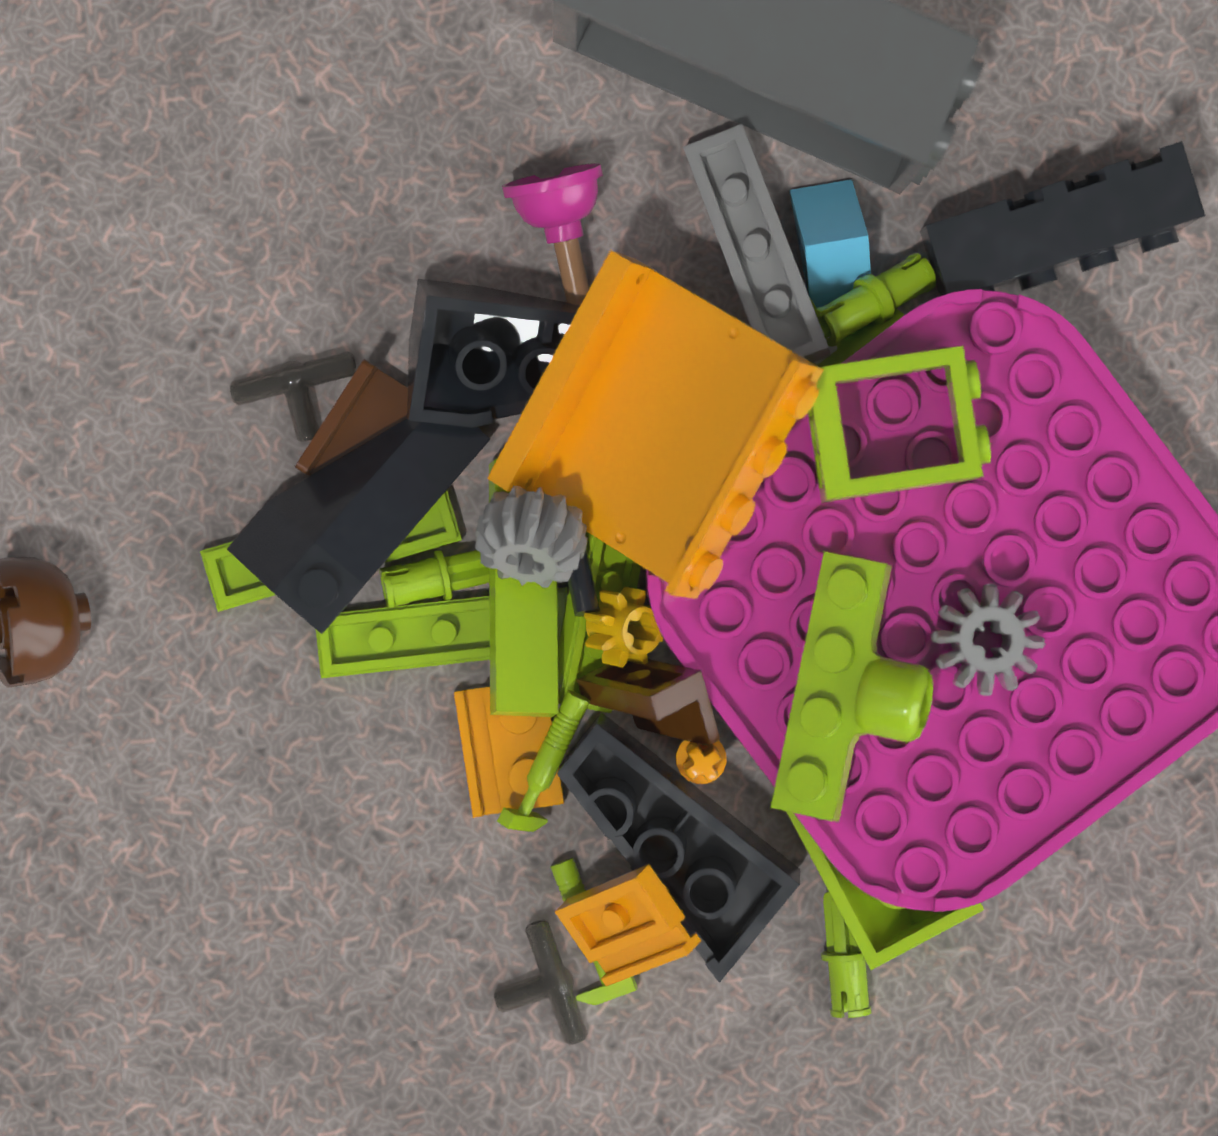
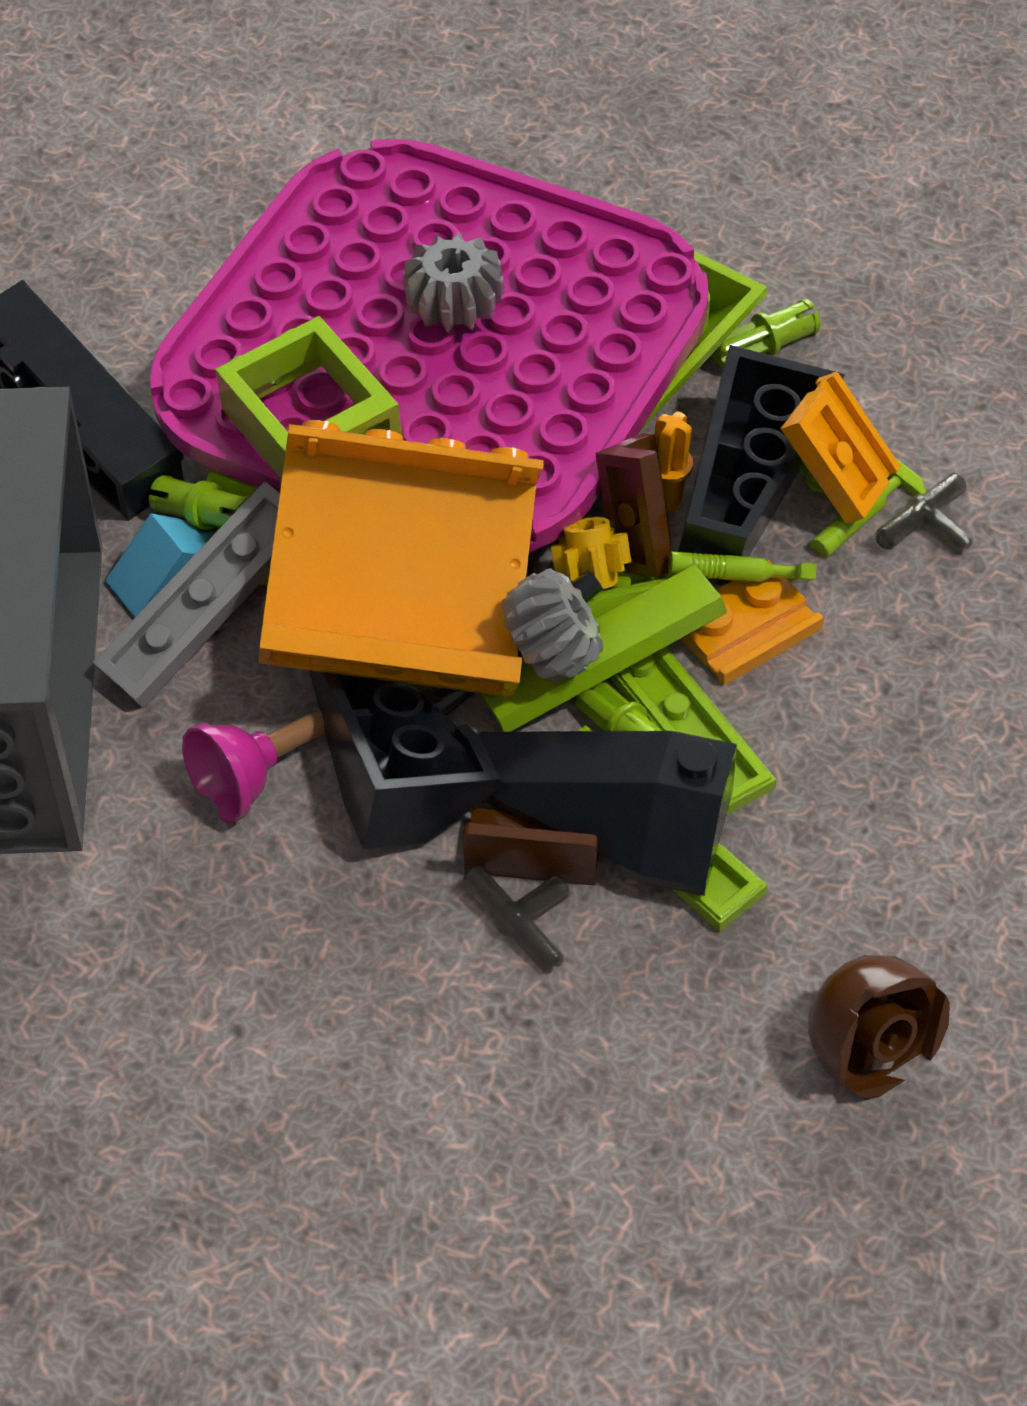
camera: 110 degrees left, 35 degrees down
lime plate [771,551,933,822] -> none

